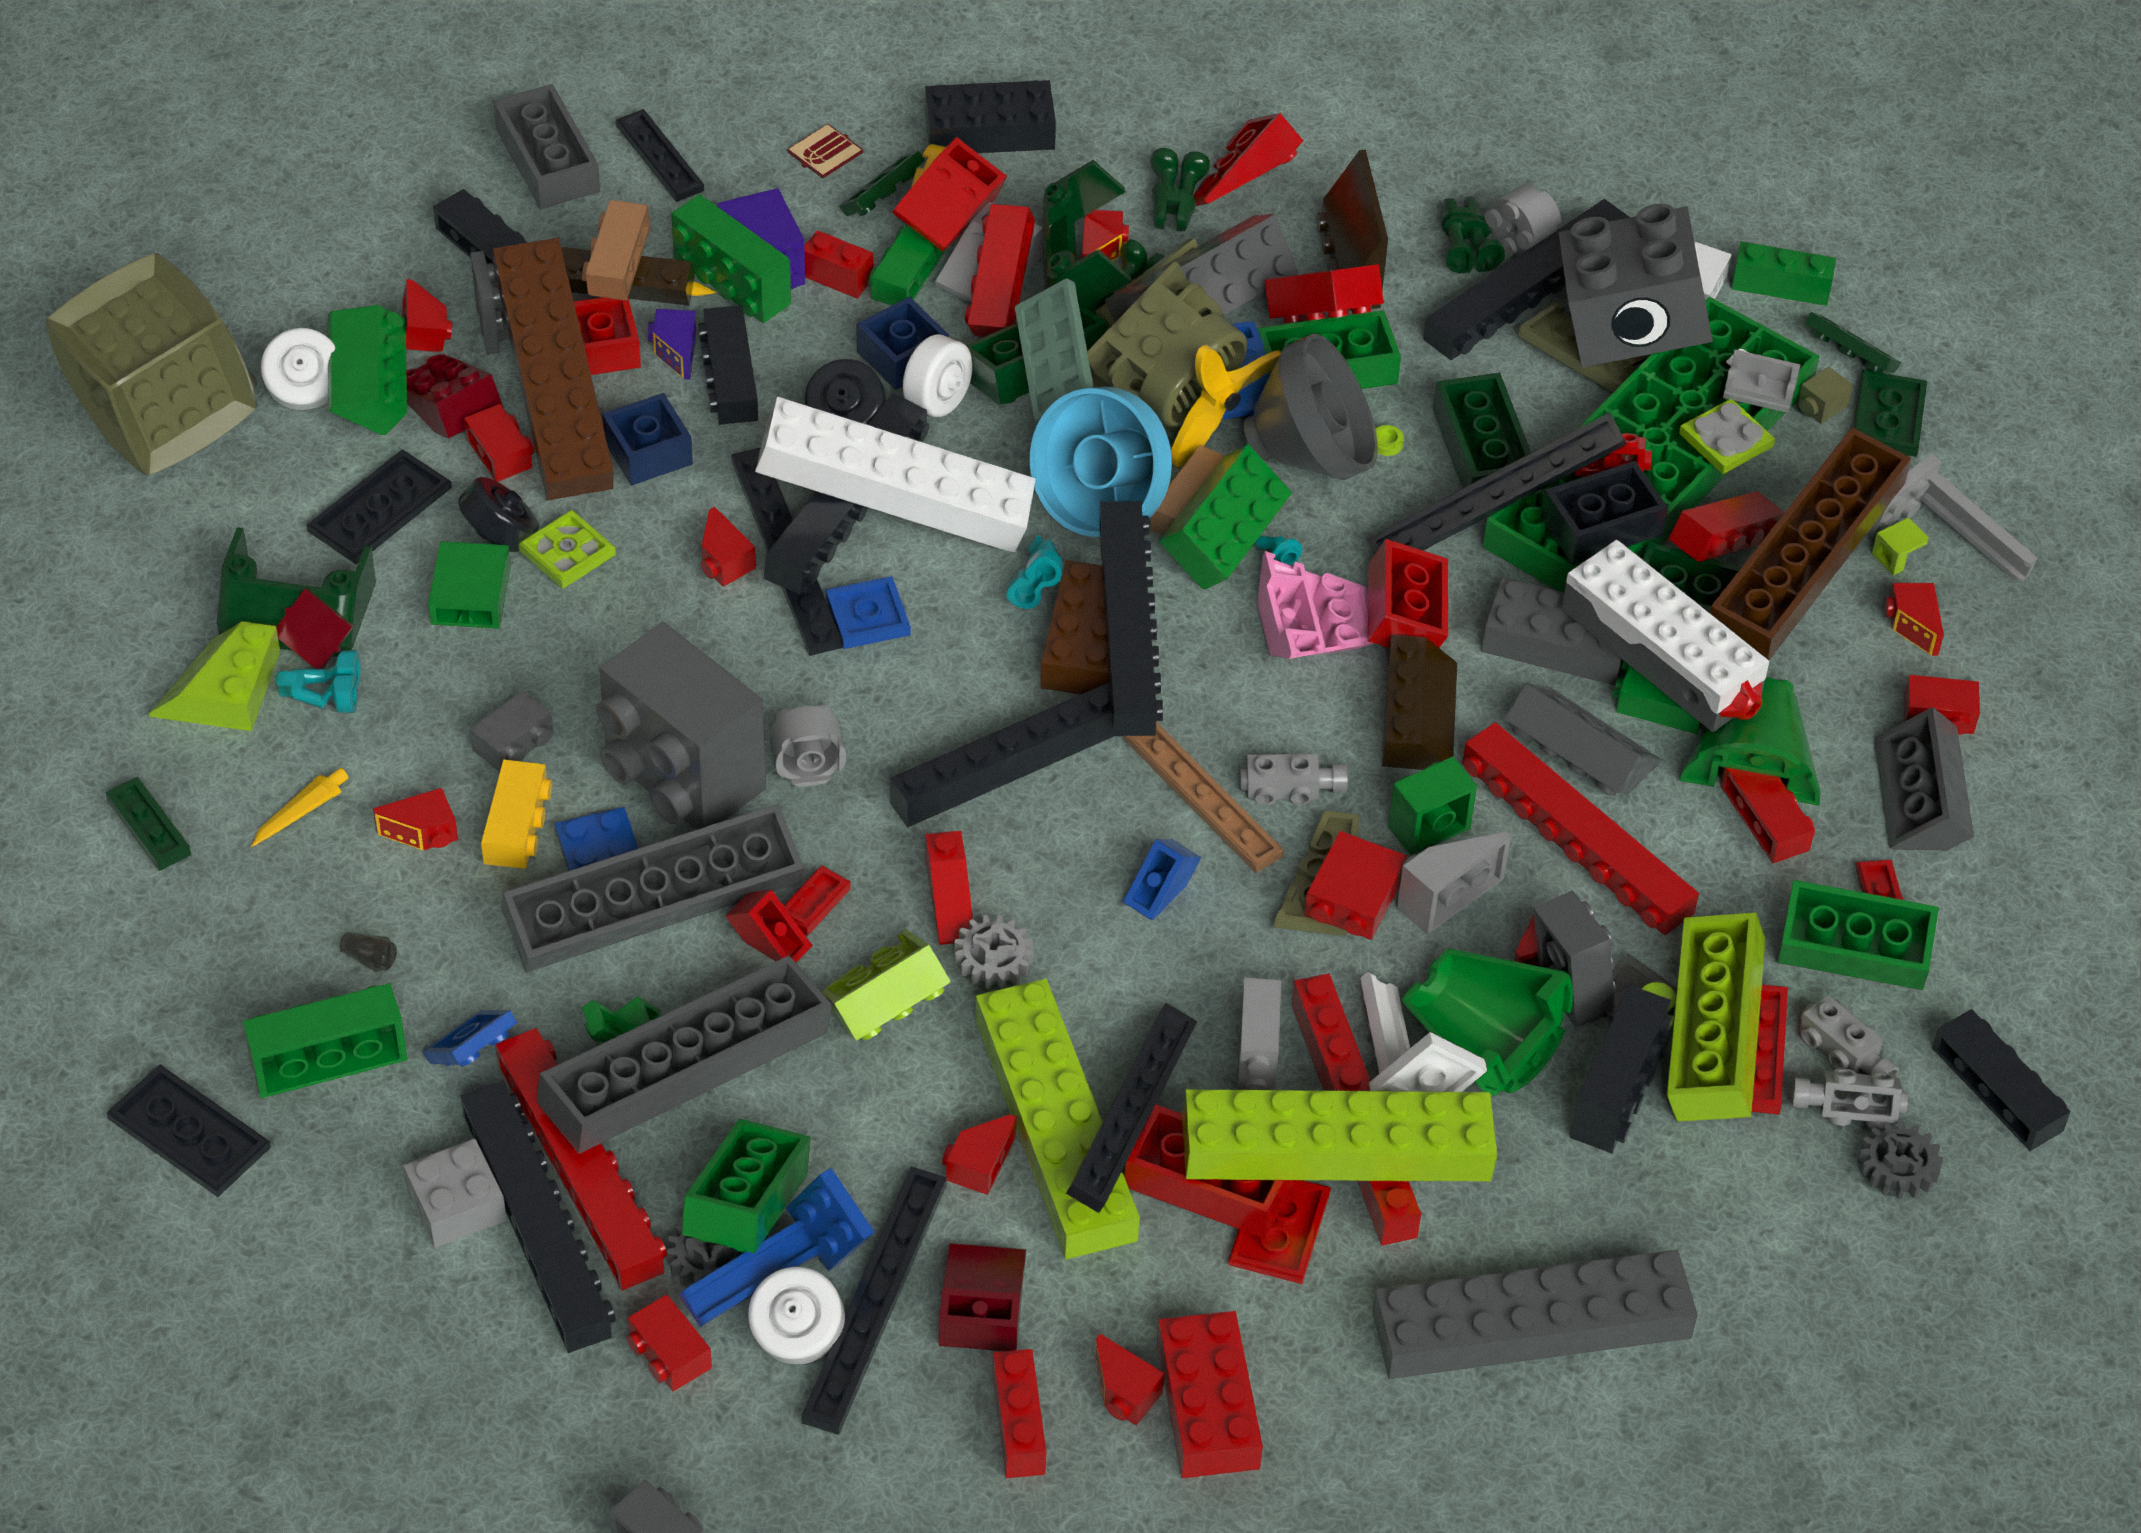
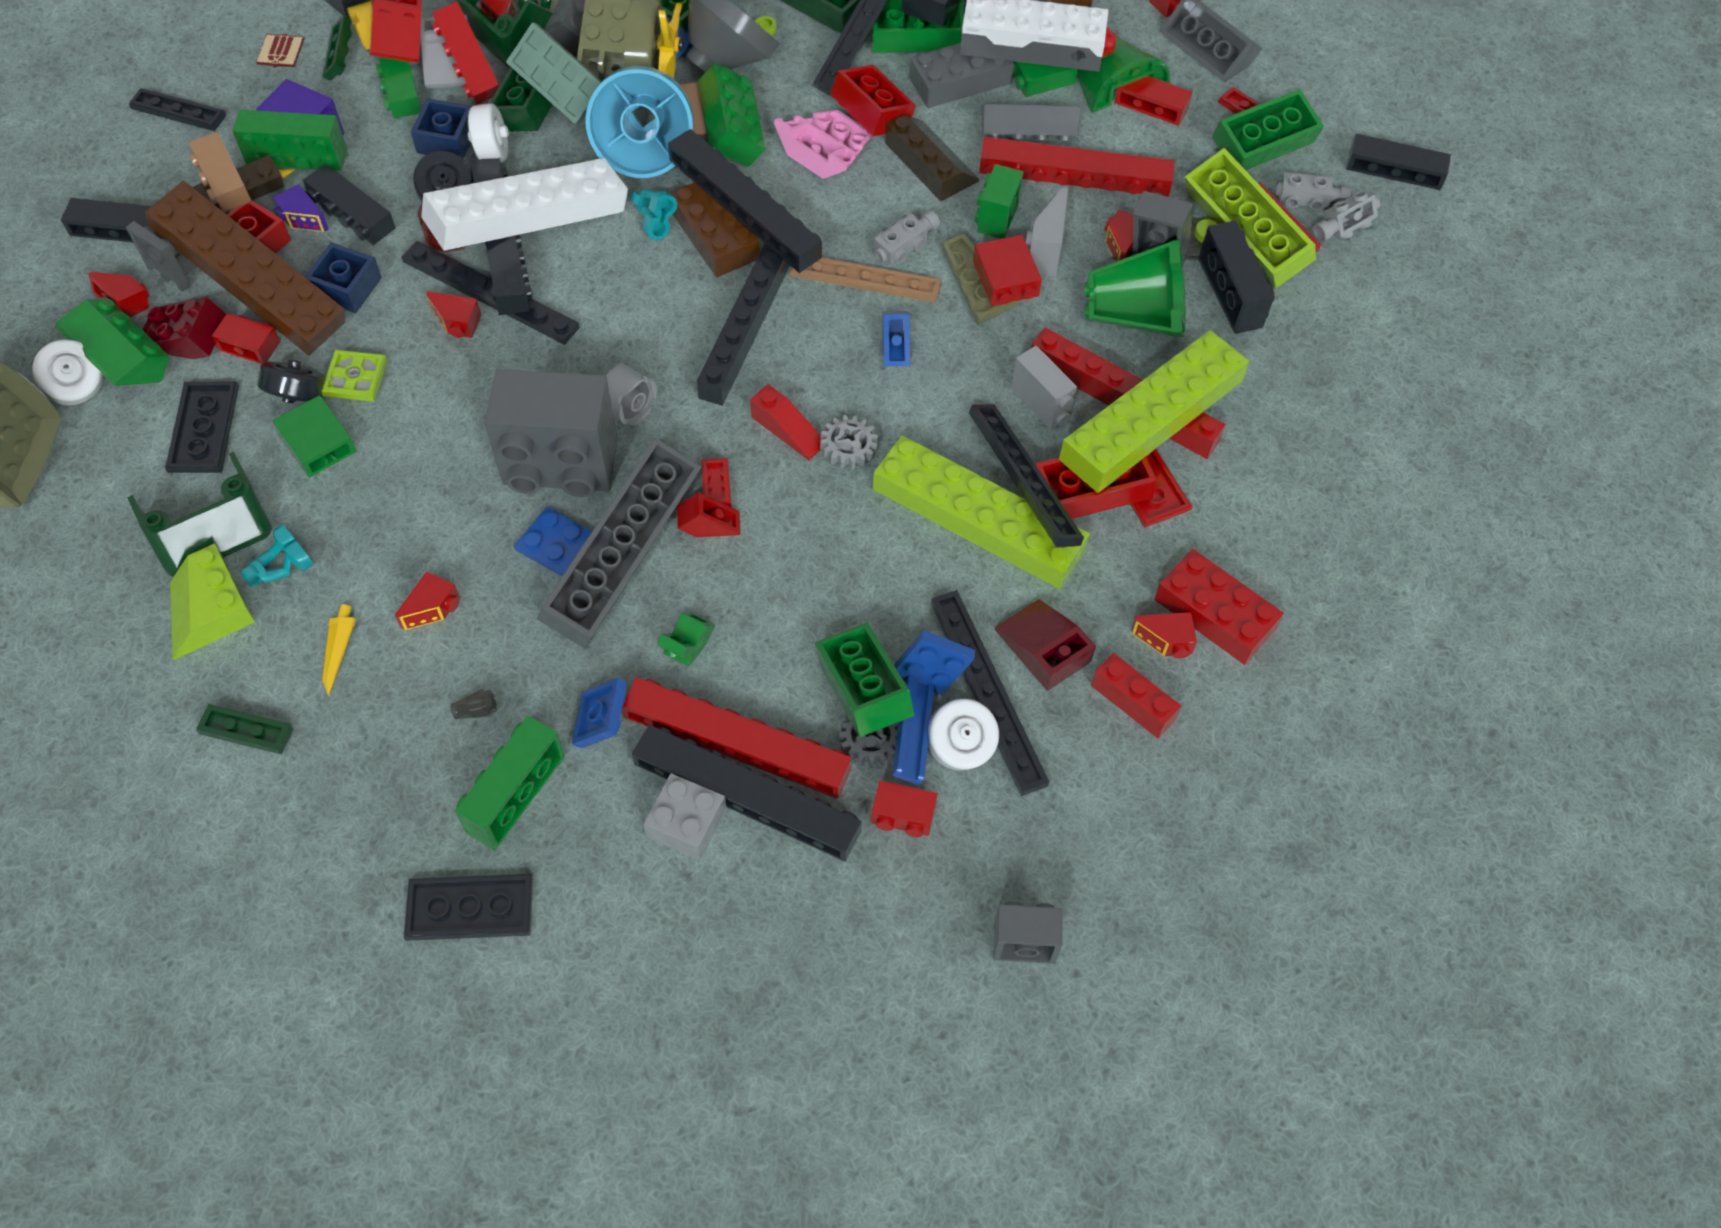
camera: 40 degrees left, 10 degrees up
dark red piece [276,588,354,669] -> none
flat silver brick [470,690,553,772] -> none
yellow brick [481,759,552,869] -> none
dark grey brick [493,84,600,209] -> none
dark grey brick [537,956,832,1154] -> none
red brick [804,230,874,299] -> none
lime wedge [821,929,951,1041] -> none
blue plate [826,576,911,649] -> none
red slope [942,1114,1017,1195] -> none
teal plate [1256,535,1303,565] -> none
white bracket [1360,972,1487,1092] -> none
dark grey brick [1373,1250,1698,1379] -> none
dark grey gear [1858,1121,1943,1199] -> none

